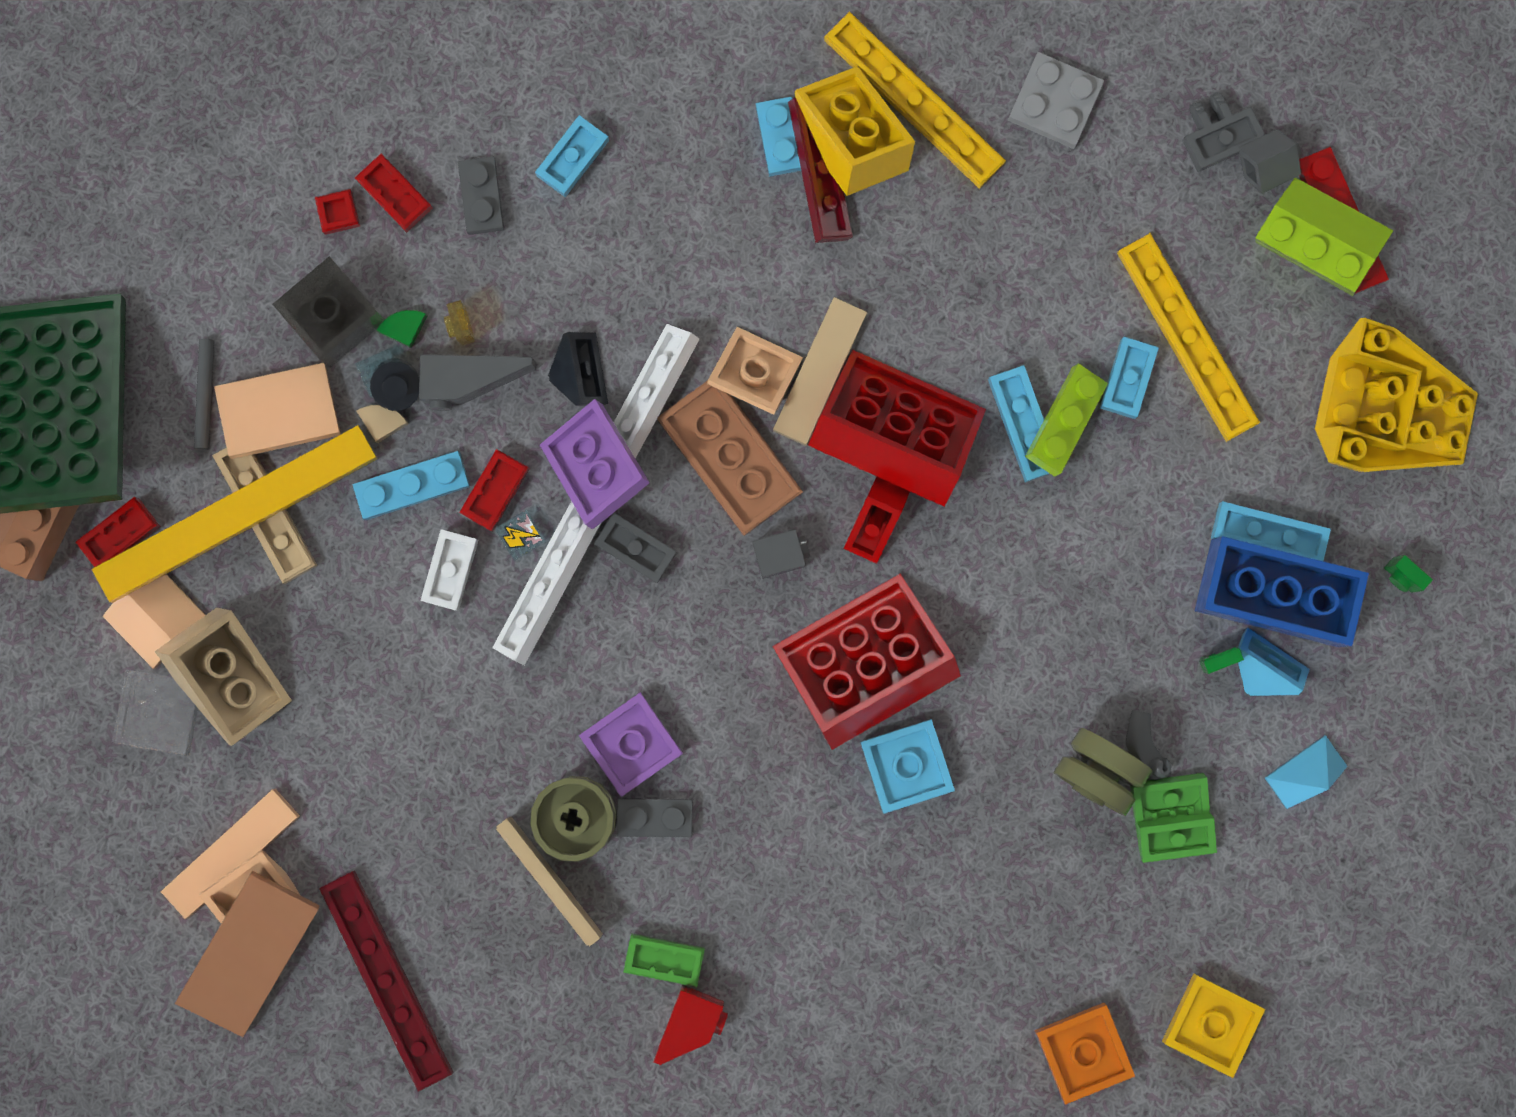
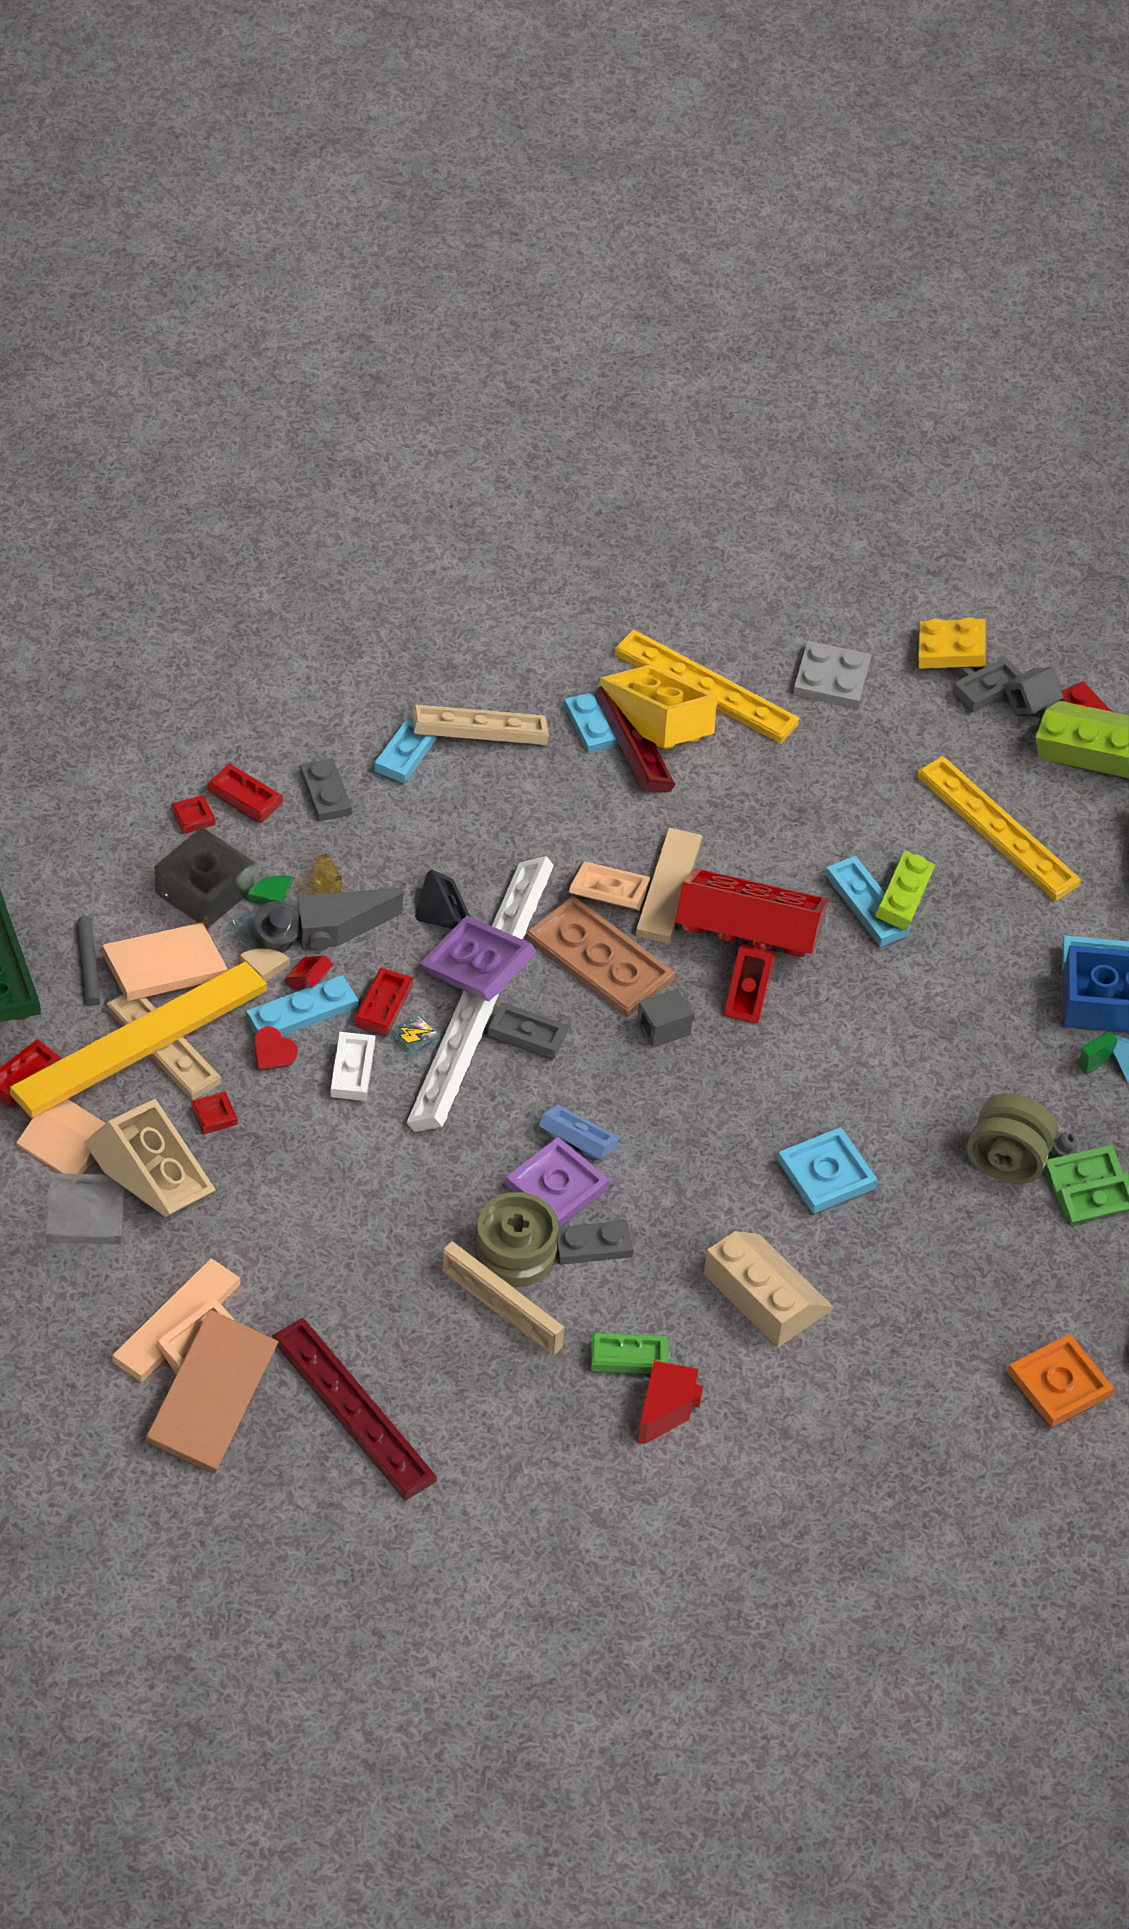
camera: 15 degrees left, 35 degrees down
red slope [772,573,961,750] -> none
medium azure plate [1100,337,1159,419] -> none
none -> red tile [191,1091,238,1135]
none -> red tile [254,1026,298,1070]
none -> red tile [284,955,333,989]
none -> tan tile [412,704,549,745]
none -> medium blue plate [539,1105,620,1159]
none -> tan slope [704,1231,833,1348]
none -> yellow plate [919,617,986,669]

